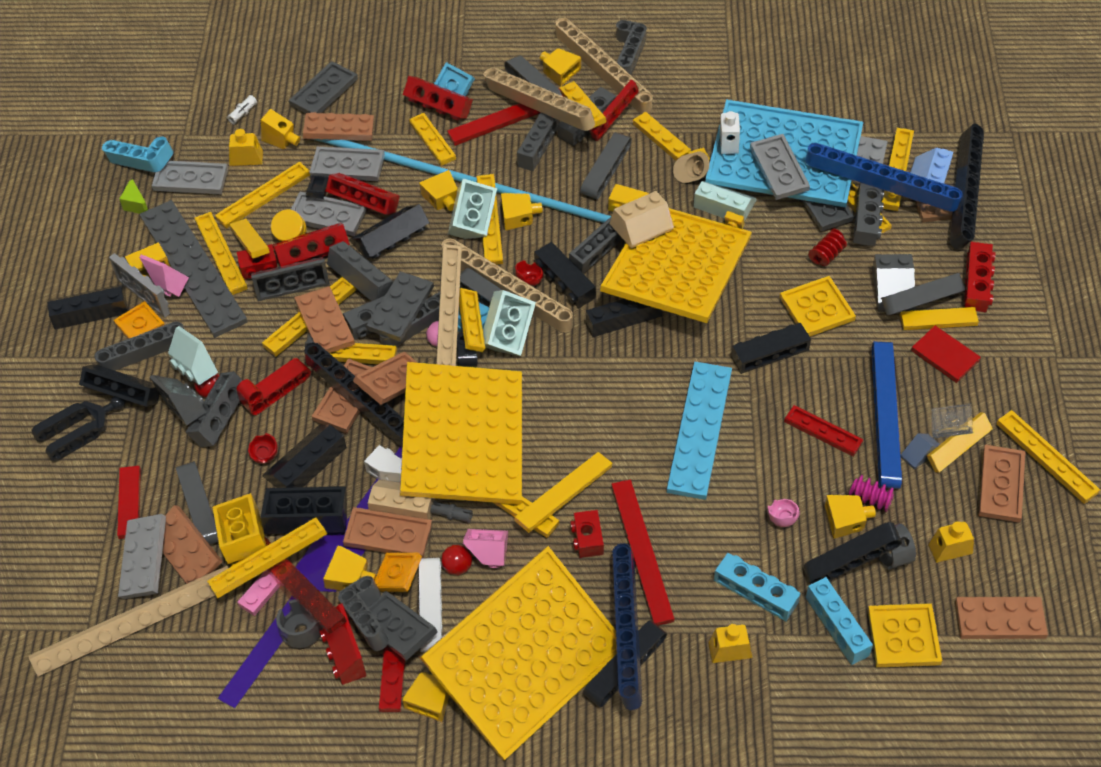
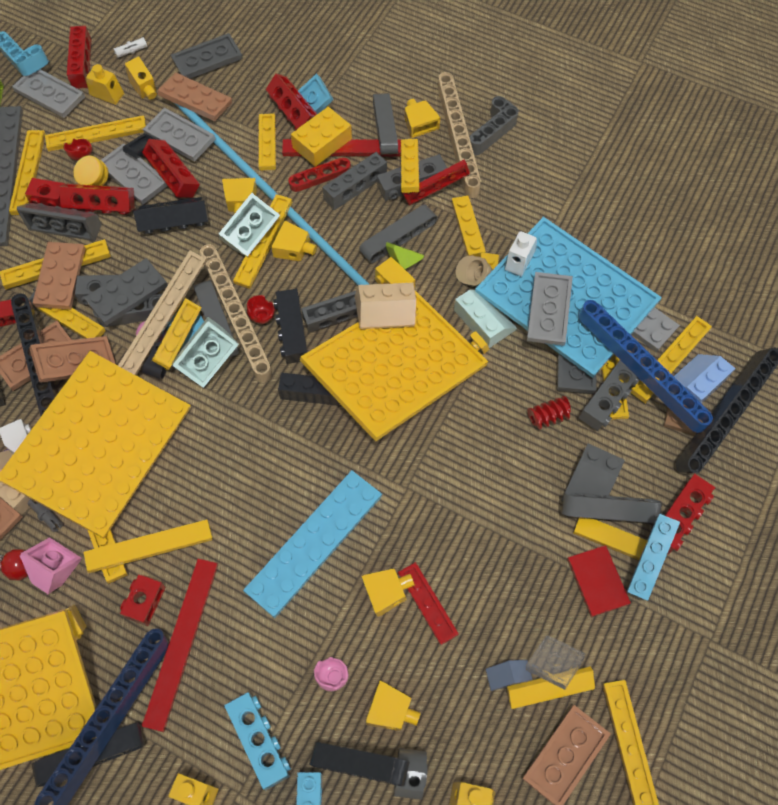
camera: 25 degrees right, 10 degrees up
yellow tile [229,219,270,259] -> none
dark grey slope [327,241,394,301] -> none
tan beam [484,68,595,131] -> none
black brick [731,323,811,374] -> none
yellow plate [779,276,856,337] -> none
dark pink piece [849,474,894,513] -> none
blue beam [872,341,902,489] -> none
none -> red hair [63,138,92,161]
none -> red brick [67,26,91,89]
none -> red beam [288,158,351,192]
none -> yellow brick [291,107,352,167]
none -> yellow torso [362,569,415,617]
none -> lime slope [386,242,424,269]
none -> medium azure brick [627,514,680,601]

